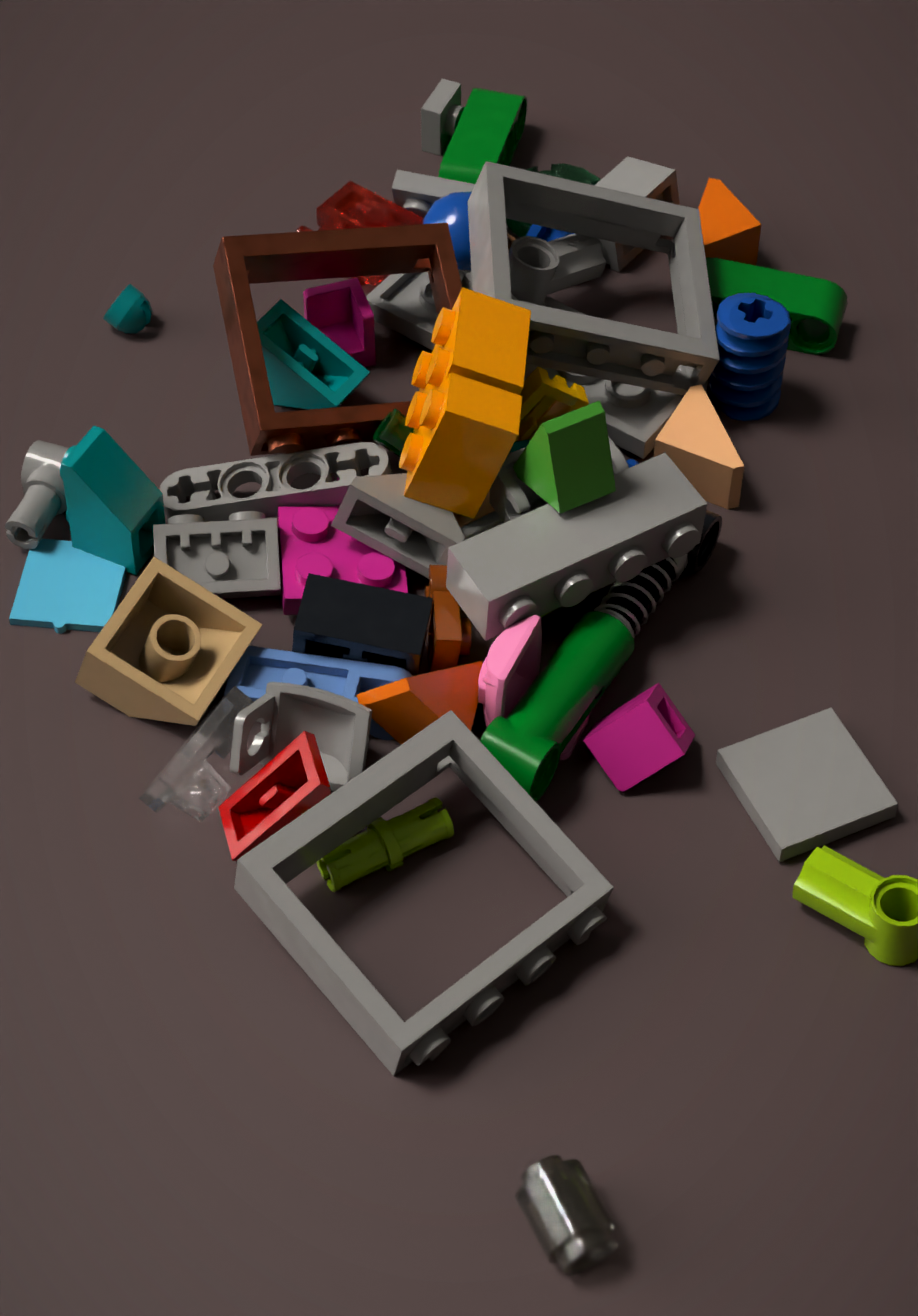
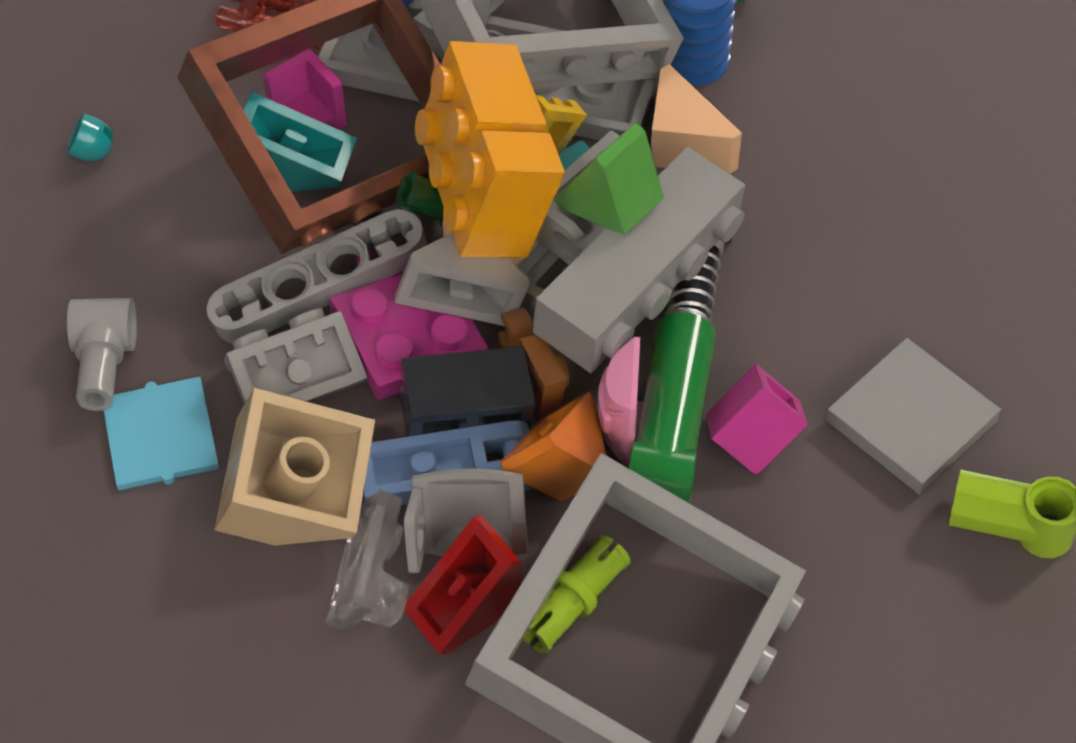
camera: 20 degrees left, 5 degrees up
teal slope [60,426,166,575] -> none

